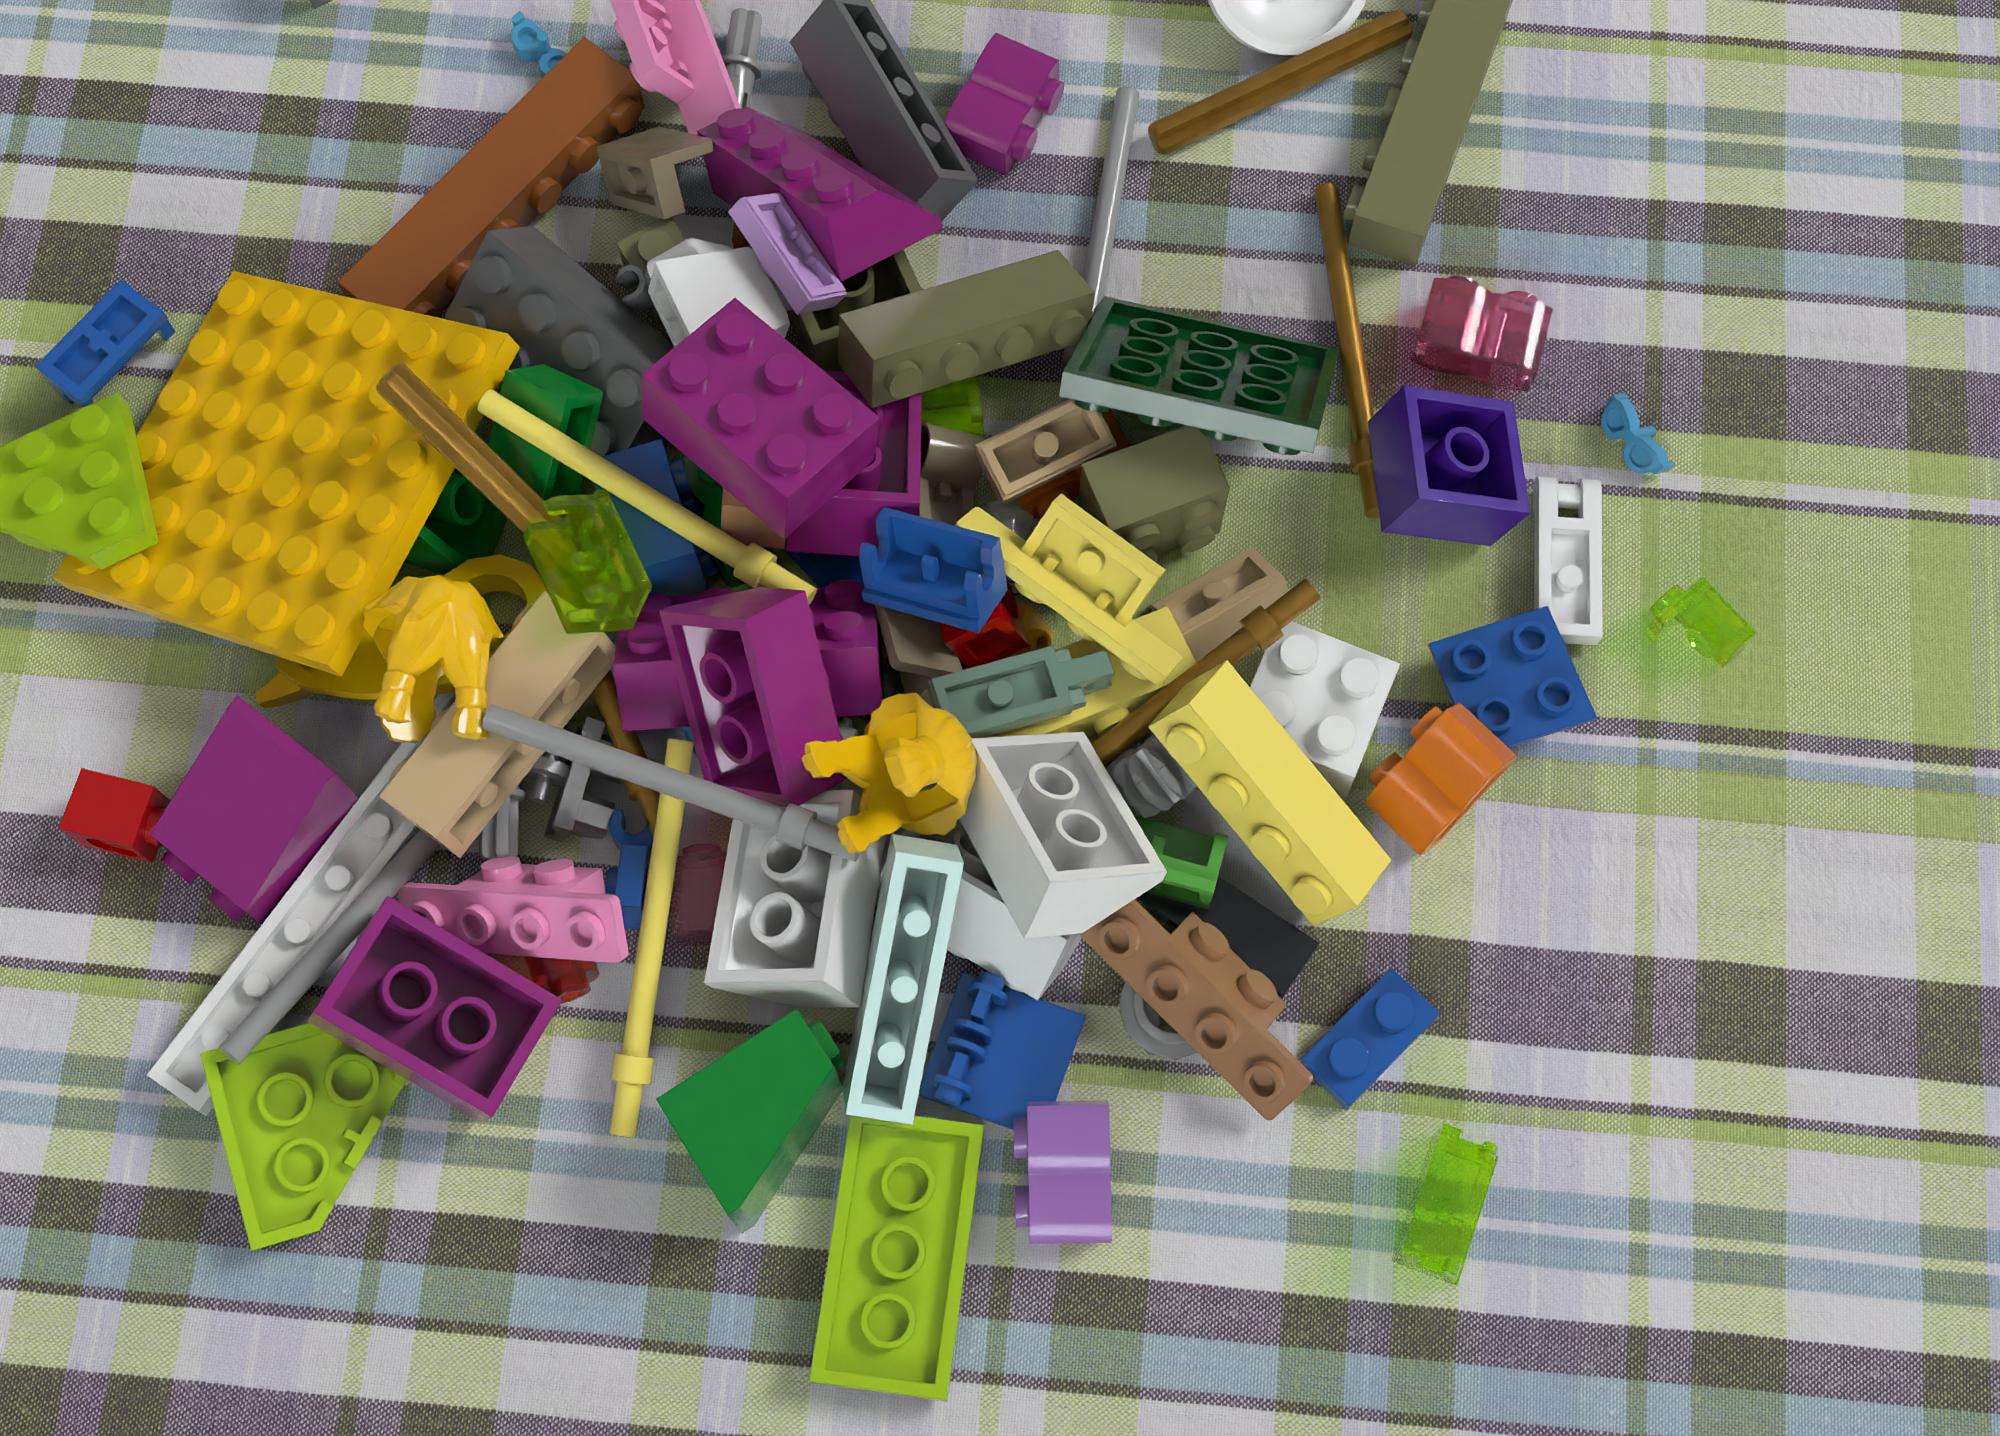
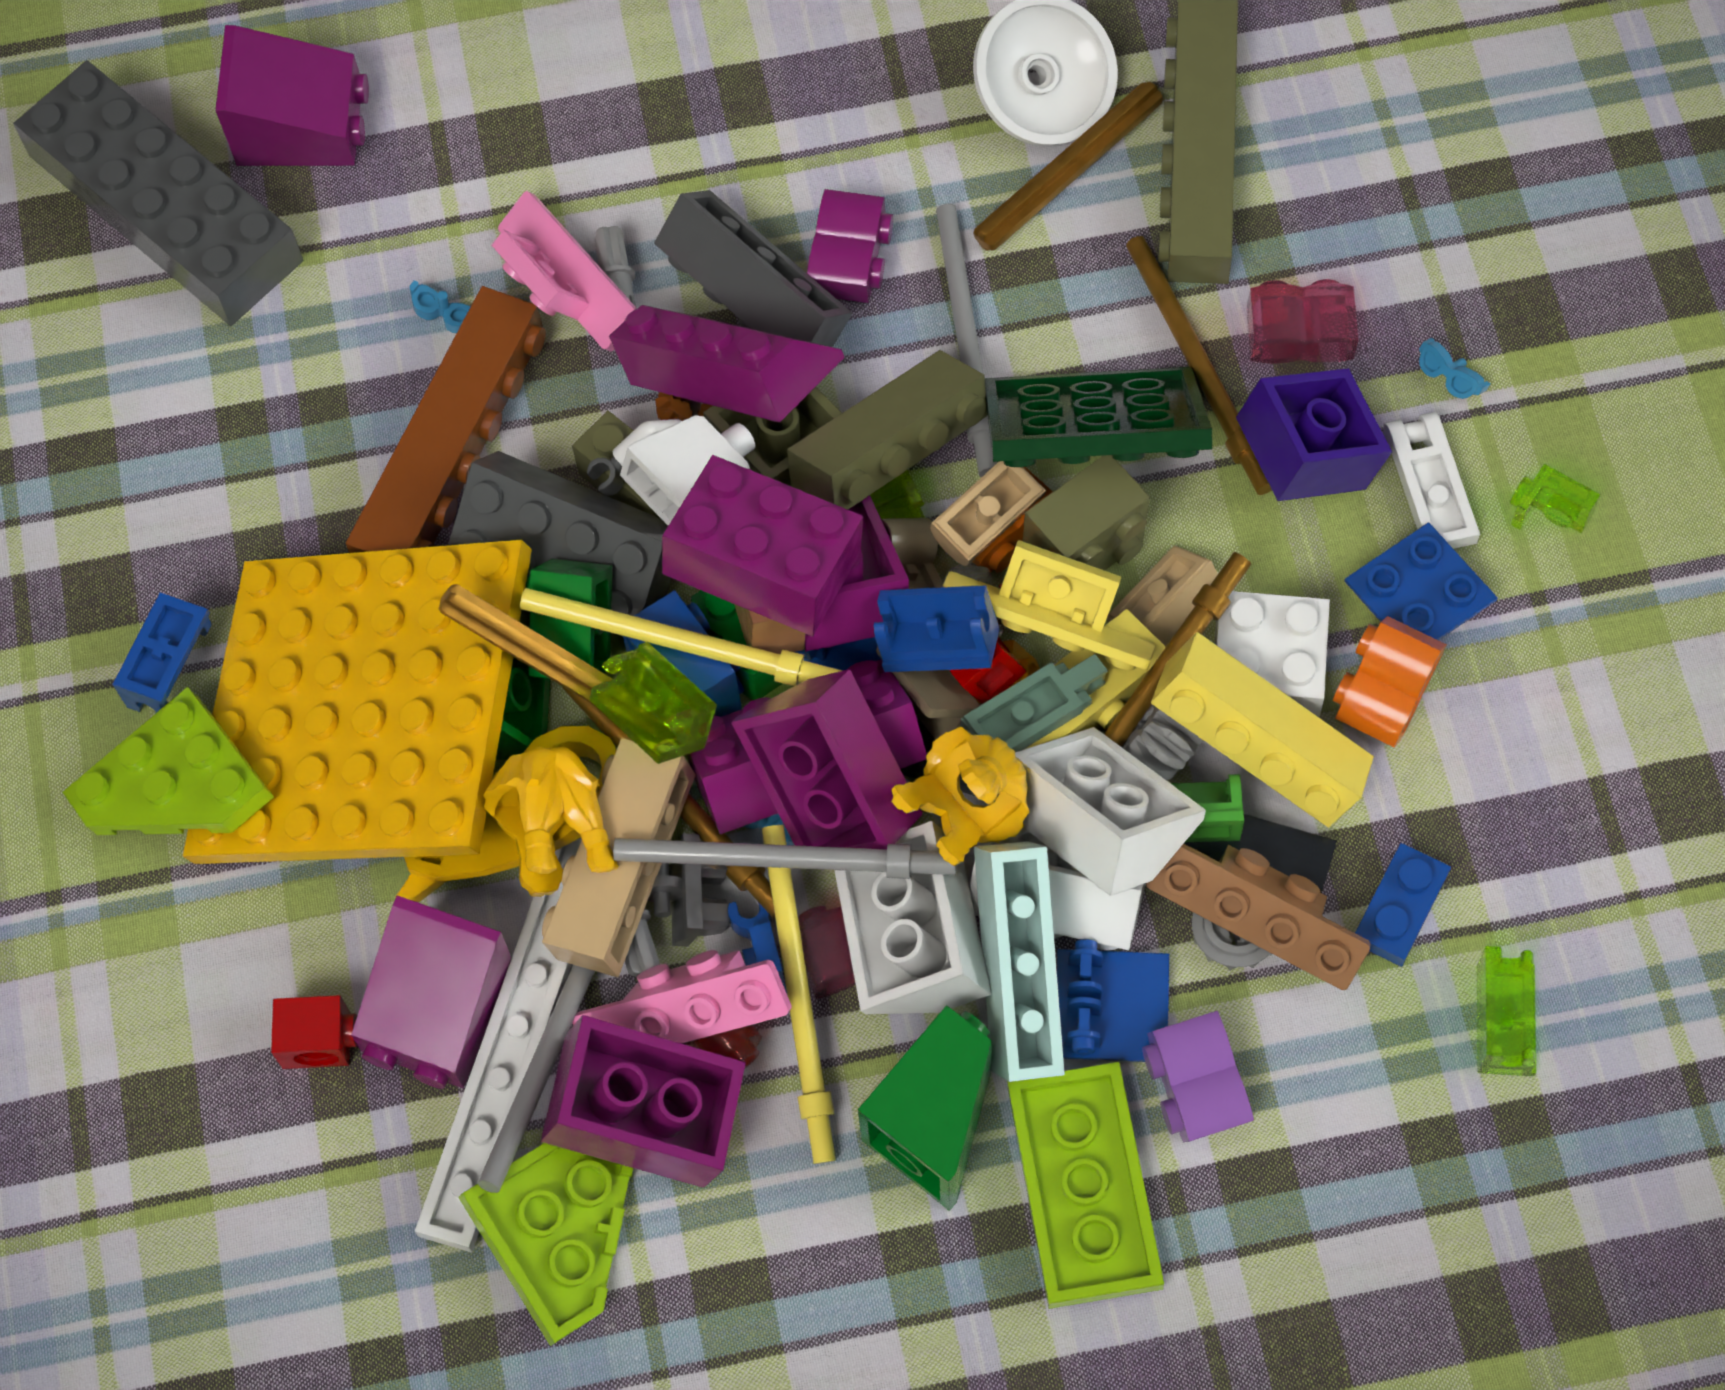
camera: 15 degrees left, 5 degrees down
dark tan panel [597,127,714,219] -> none
lavender plate [728,192,847,315] -> none

